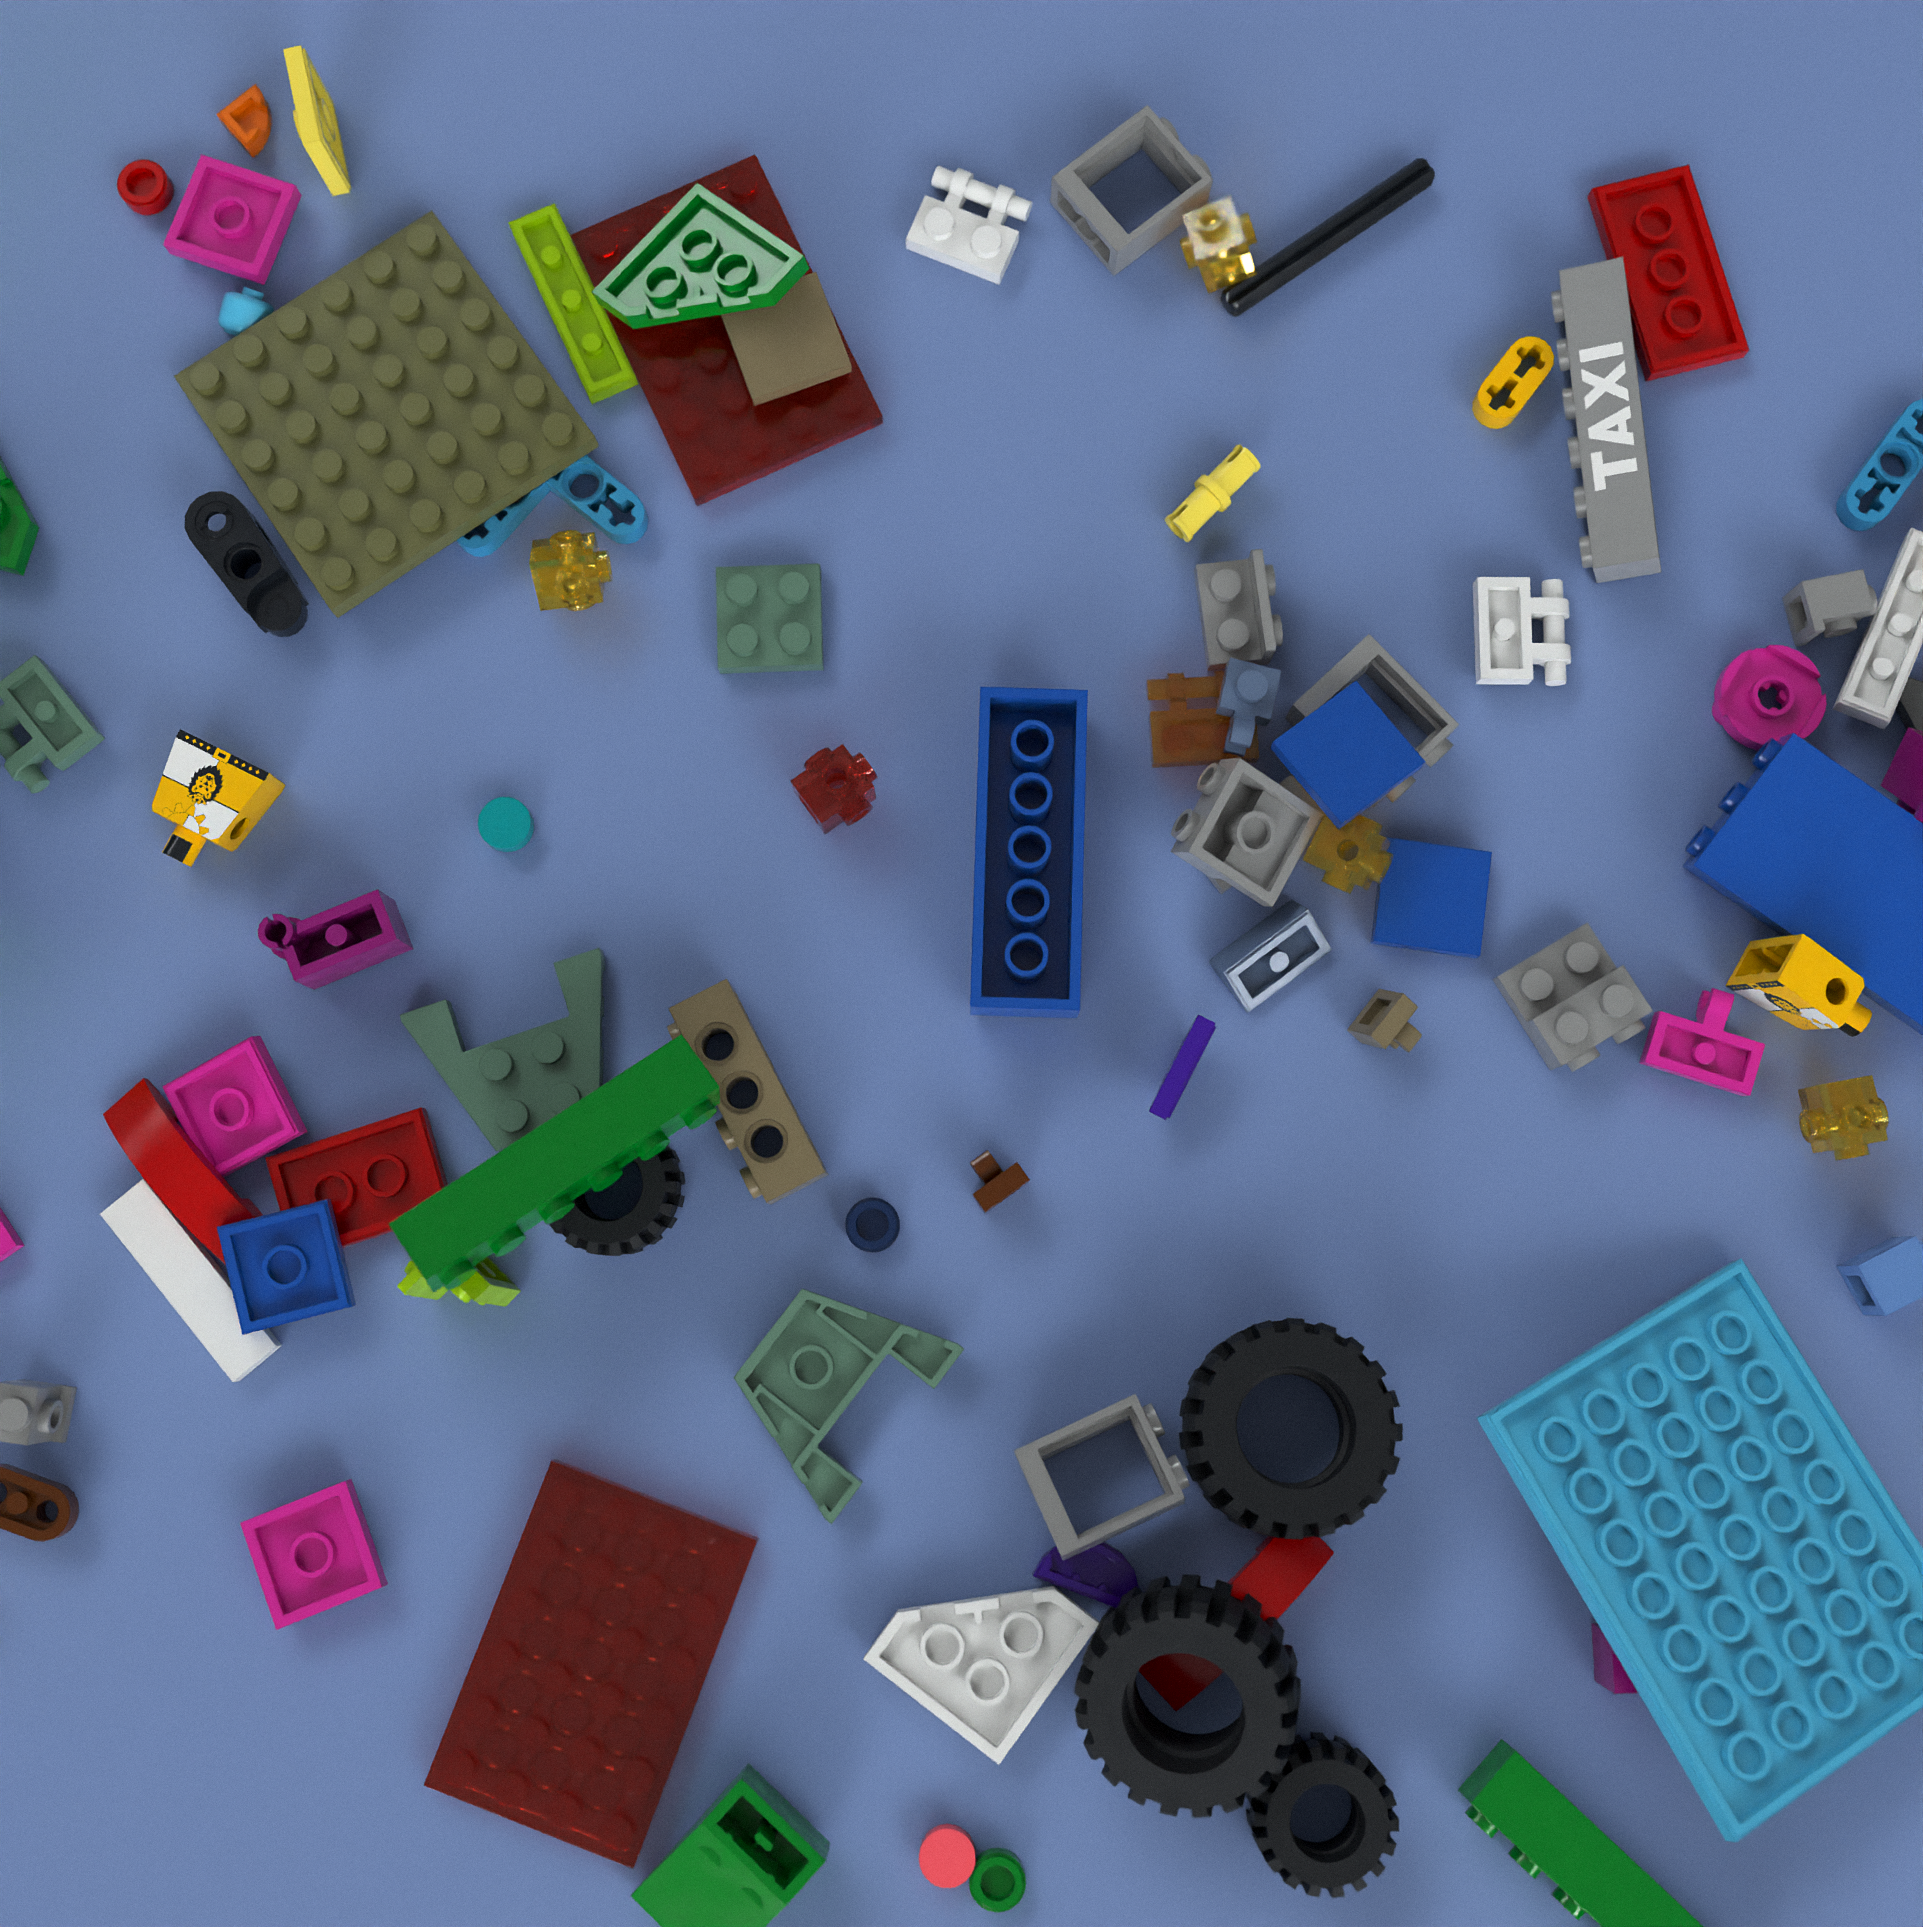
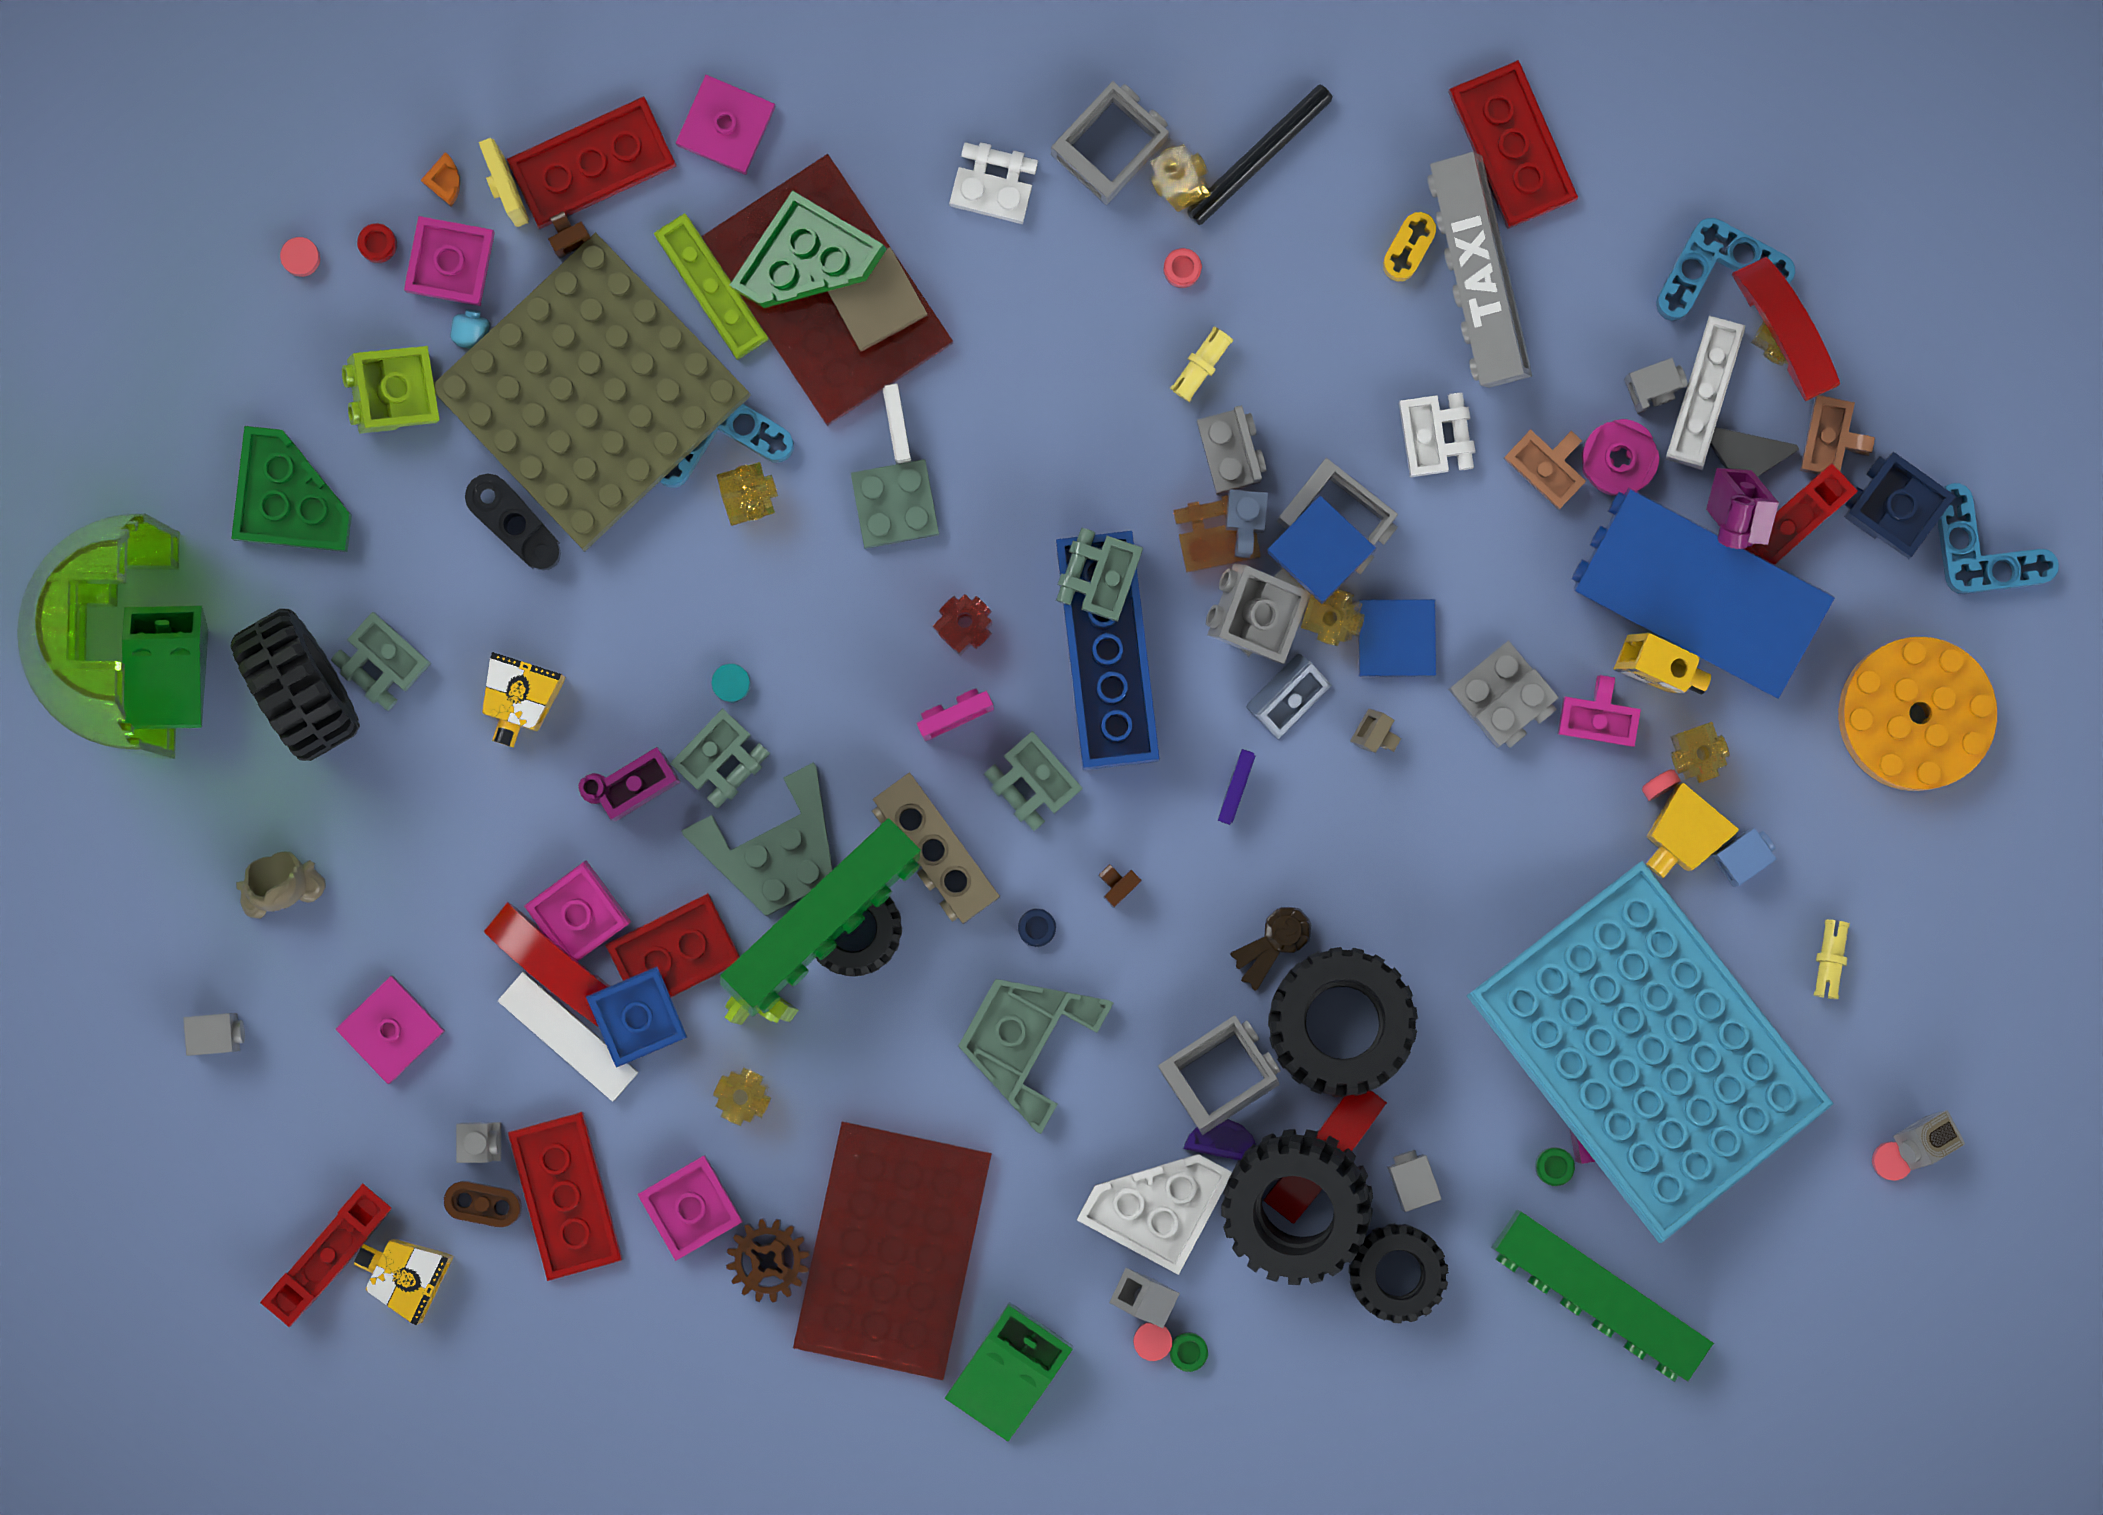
camera: 10 degrees left, 5 degrees up
none -> coral tile [280,237,320,277]
none -> lime plate [342,346,440,434]
none -> red tile [507,96,677,229]
none -> red tile [508,1112,623,1281]
none -> reddish brown tile [548,211,591,259]
none -> sand green plate [670,708,770,809]
none -> dark pink plate [676,74,776,175]
none -> clear yellow brick [713,1067,771,1126]
none -> reddish brown gear [726,1218,810,1302]
none -> white tile [883,384,911,464]
none -> dark pink plate [916,688,994,742]
none -> sand green plate [984,731,1083,831]
none -> sand green plate [1056,528,1143,622]
none -> light grey brick [1109,1268,1180,1328]
none -> coral tile [1163,248,1202,288]
none -> dark brown piece [1230,907,1311,991]
none -> light grey brick [1387,1150,1442,1212]
none -> nougat plate [1504,429,1586,510]
none -> green tile [1535,1147,1575,1186]
none -> coral tile [1642,769,1681,801]
none -> yellow torso [1646,783,1739,878]

